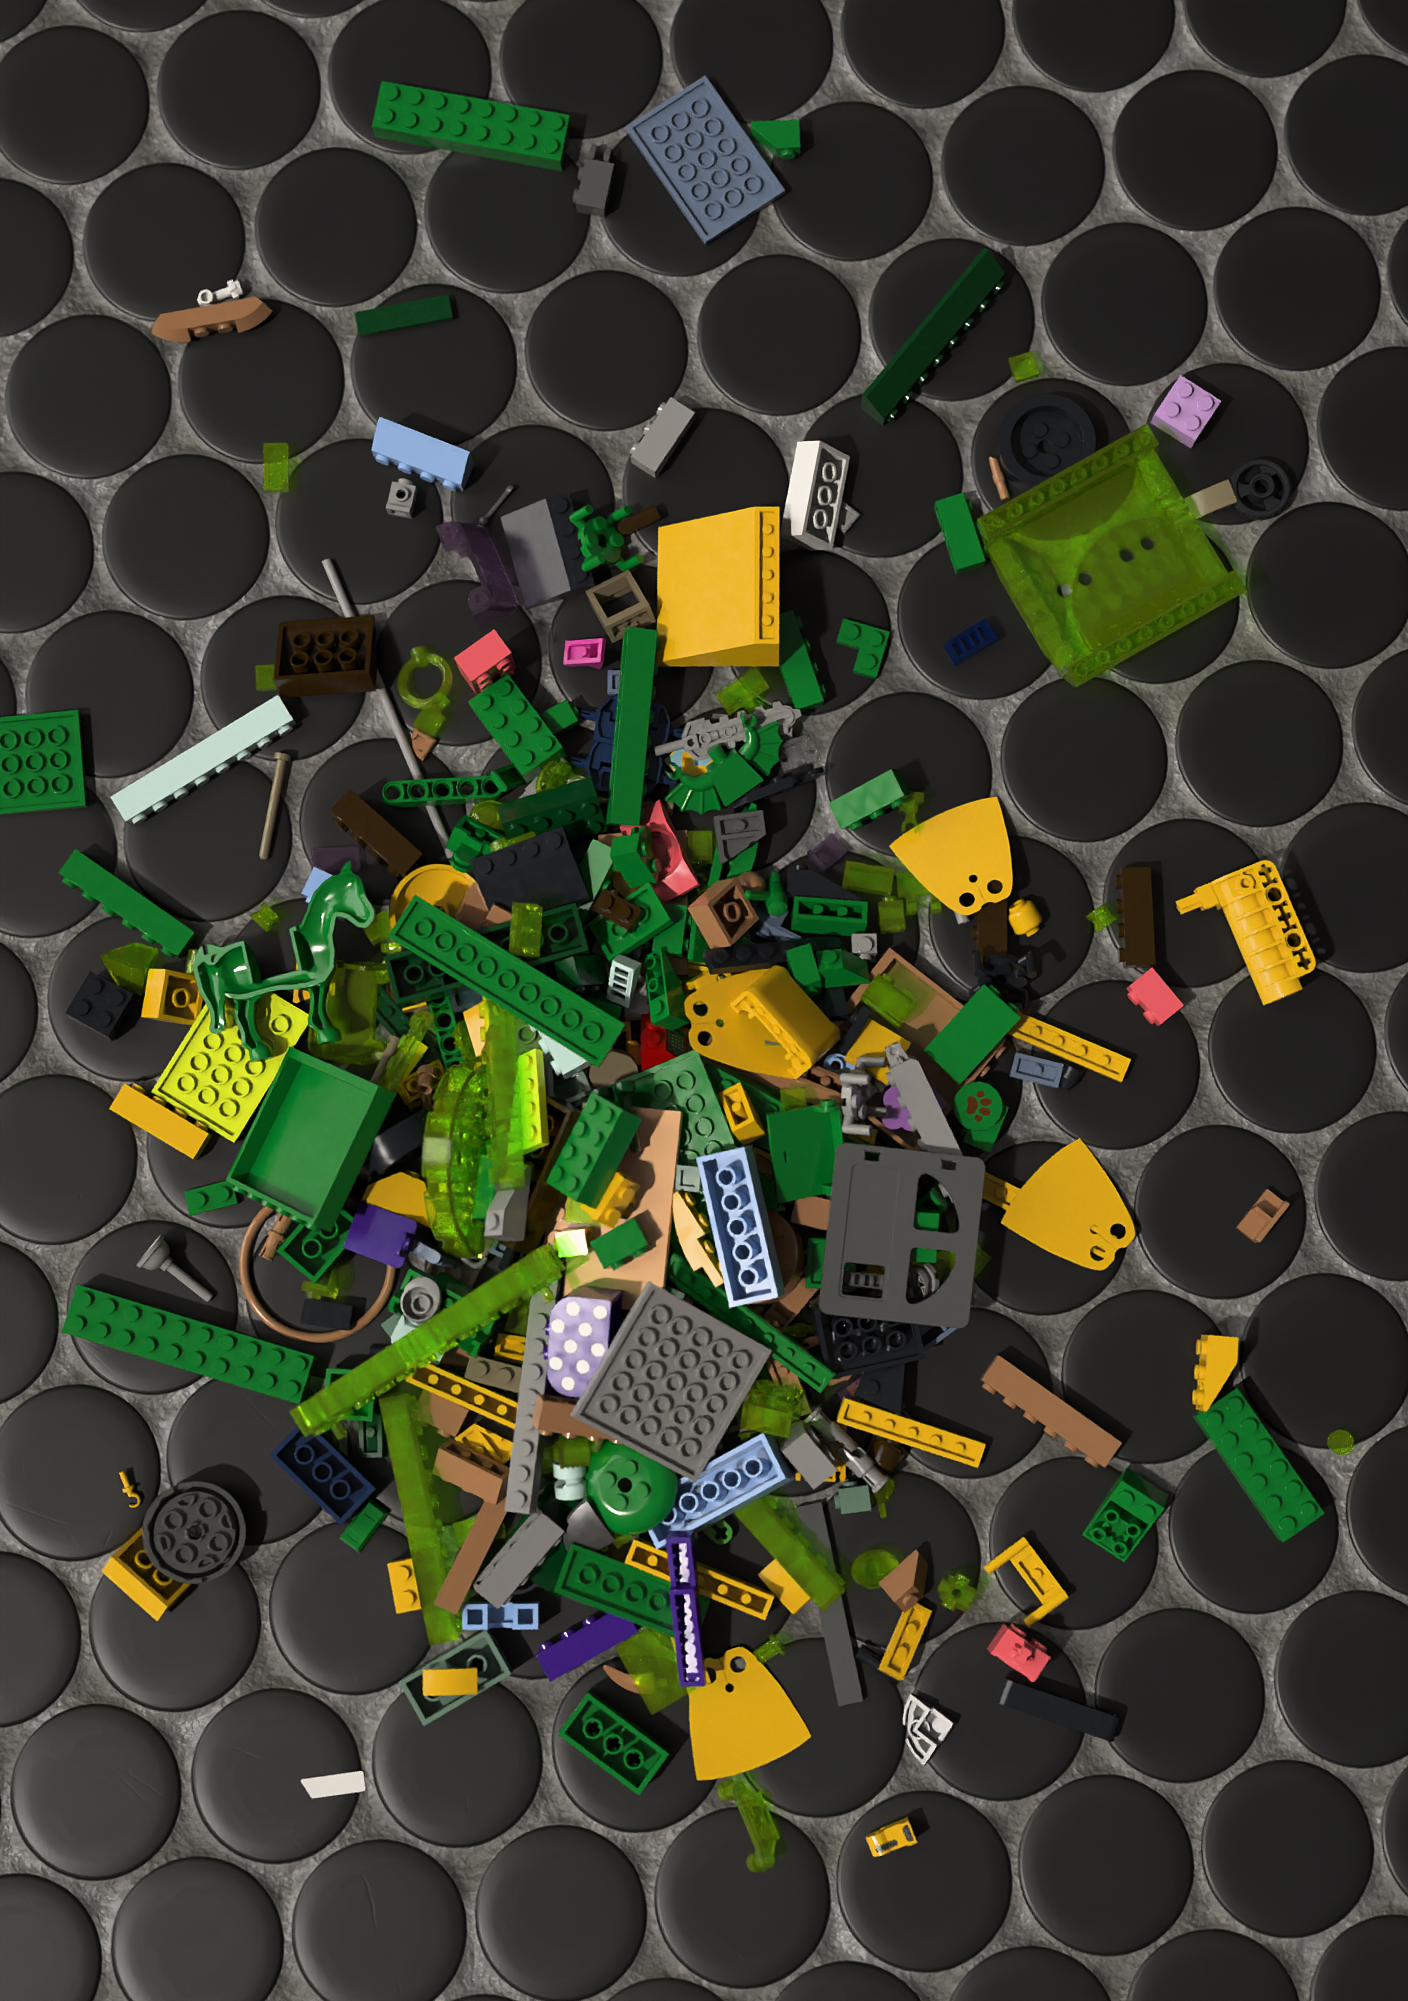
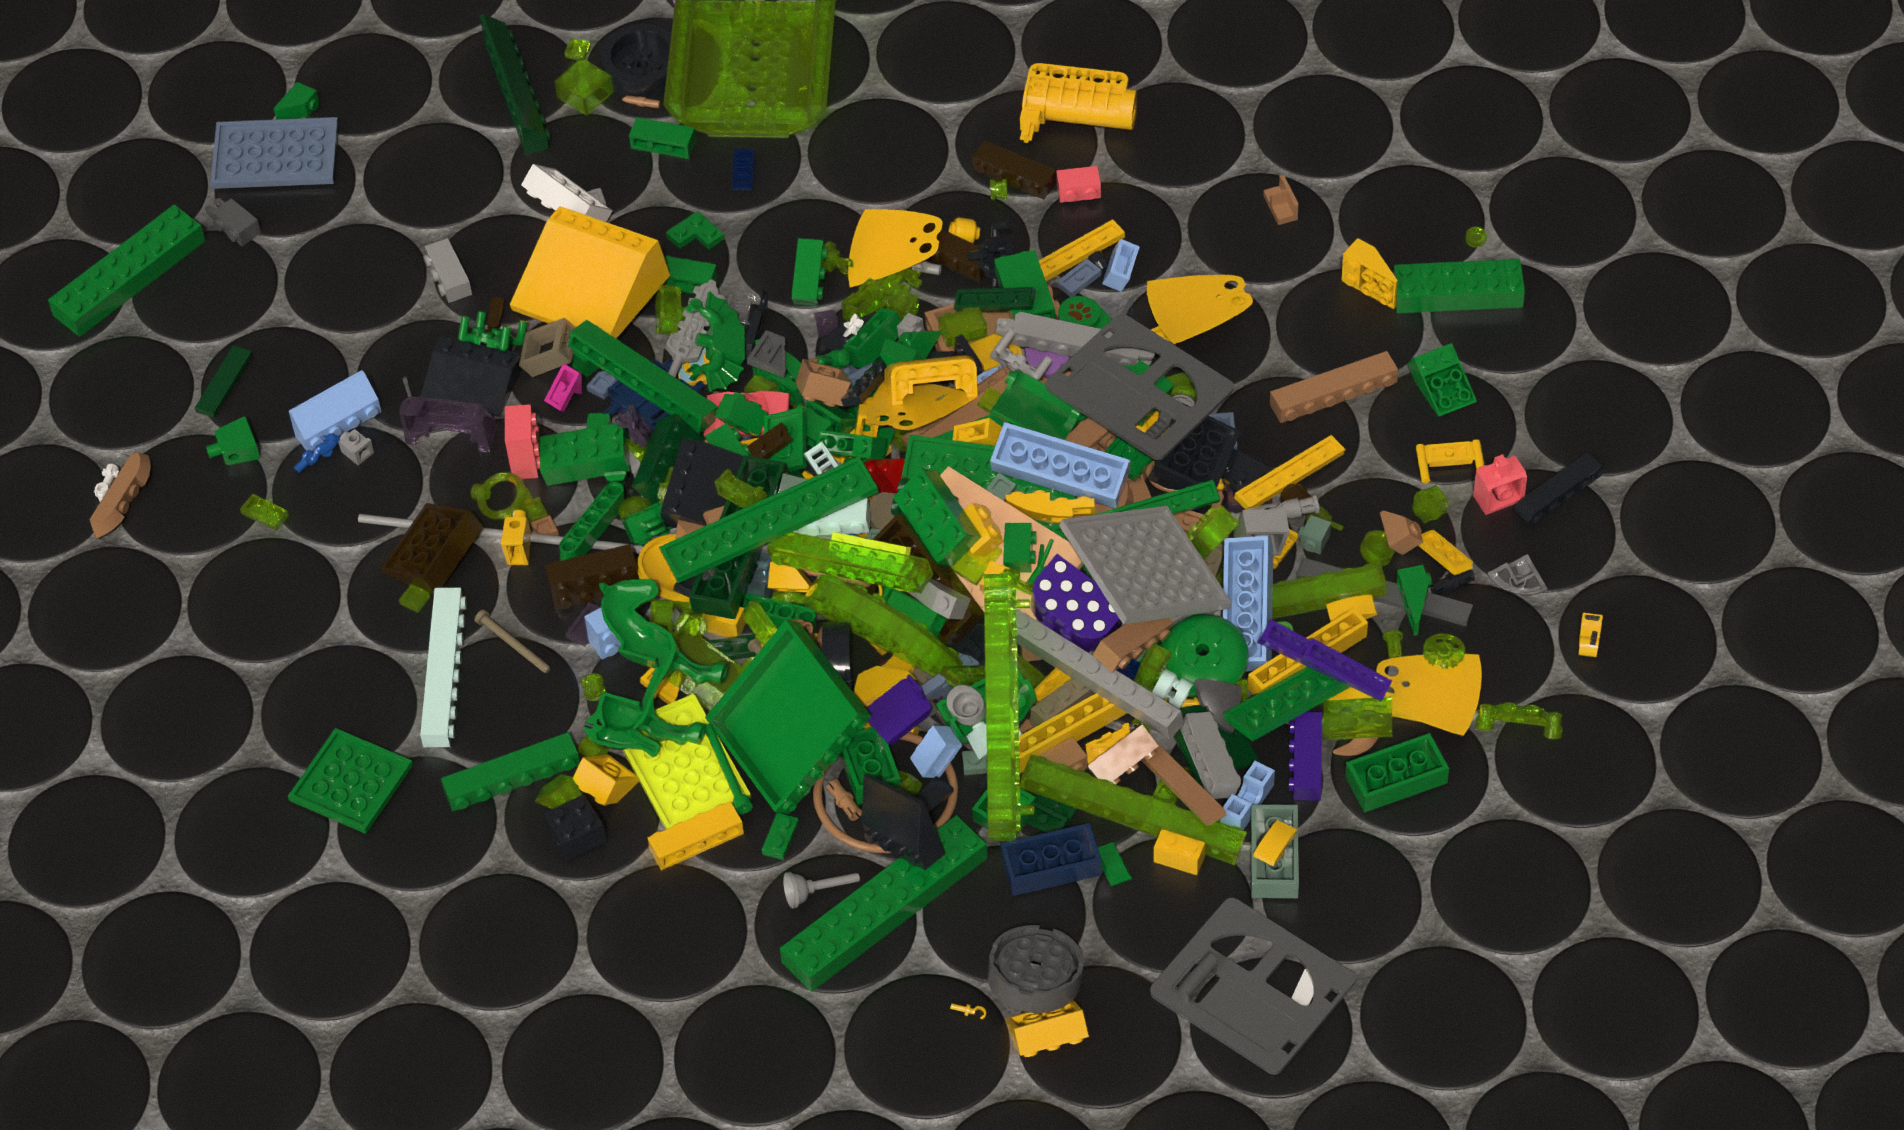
camera: 60 degrees left, 30 degrees down
none -> green torso [206,416,260,465]
none -> blue animal [293,433,340,473]
none -> yellow torso [501,510,531,565]
none -> clear neon green brick [554,57,614,116]
none -> clear purple plate [615,403,653,448]
none -> green piece [705,724,753,815]
none -> white plant [843,314,864,337]
none -> black slope [861,773,945,870]
none -> light blue brick [910,725,962,778]
none -> clear neon green plate [940,665,995,687]
none -> dark green tile [953,287,1036,312]
none -> clear neon green plate [998,568,1034,595]
none -> green plant [1027,539,1054,586]
none -> light blue brick [1102,239,1139,292]
none -> dark grey door [1150,898,1356,1075]
none -> green slope [1396,565,1432,636]
none -> clear neon green wheel [1423,634,1465,669]

